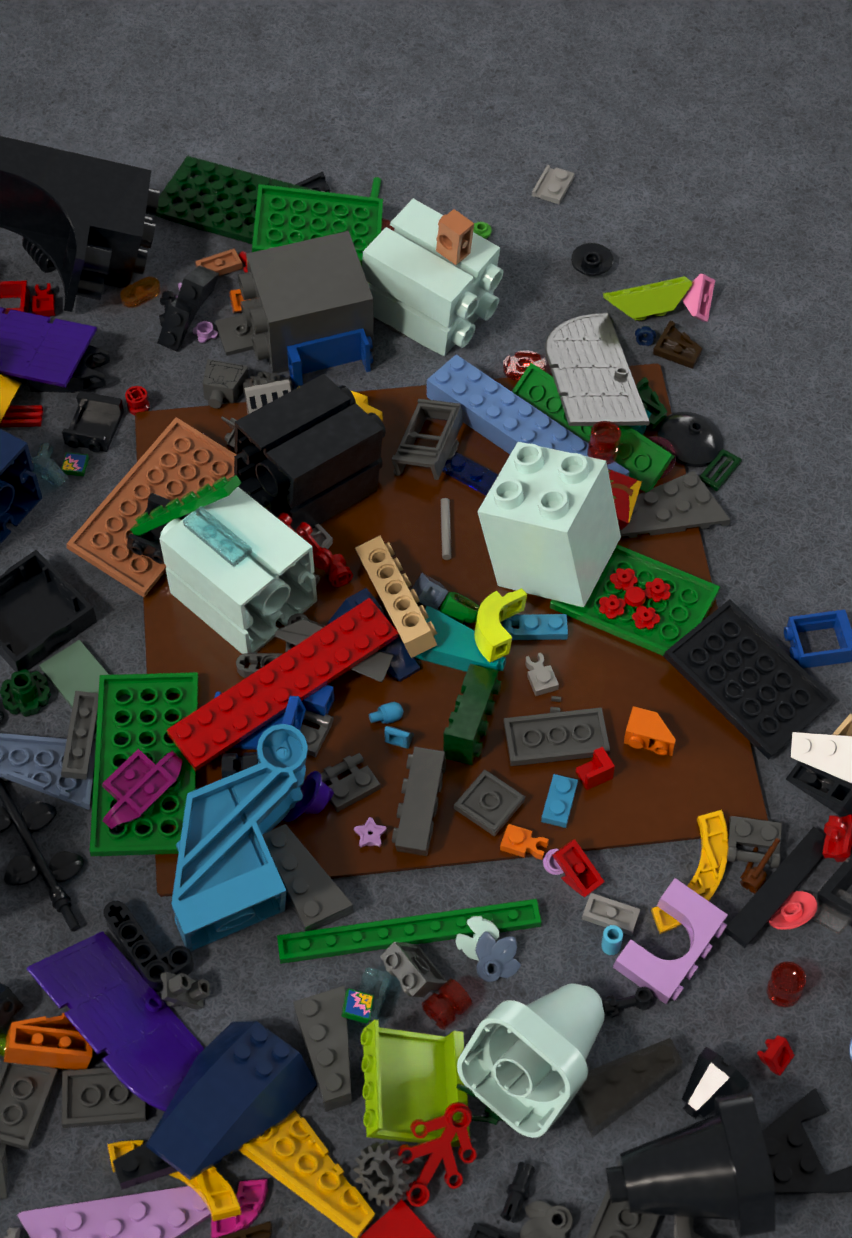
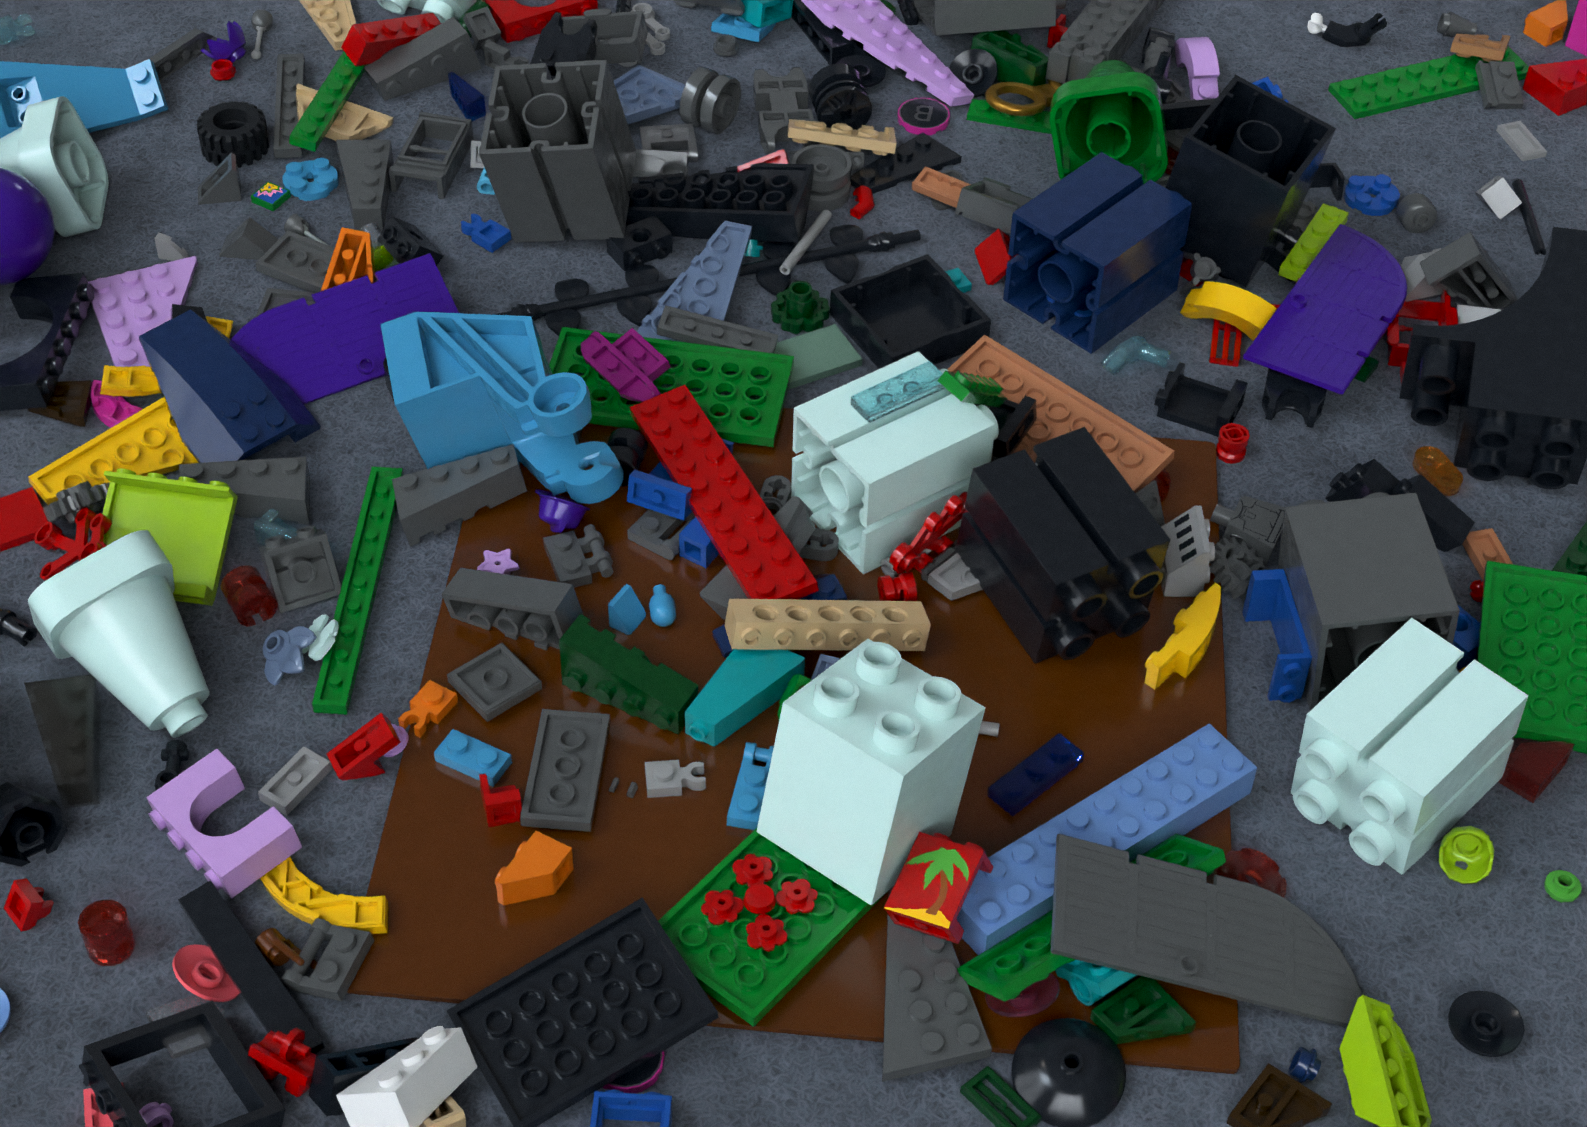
camera: 100 degrees right, 10 degrees down
tile [61,452,89,476] -> none
dark grey hips [161,972,210,1009] -> none
tile [341,988,374,1024] -> none
dark grey piece [392,399,464,480] -> none
nougat brick [436,209,474,265] -> none
neon yellow arch [474,588,527,663] -> none
clear red wheel [587,421,621,464] -> none
medium azure piece [601,925,623,955] -> none

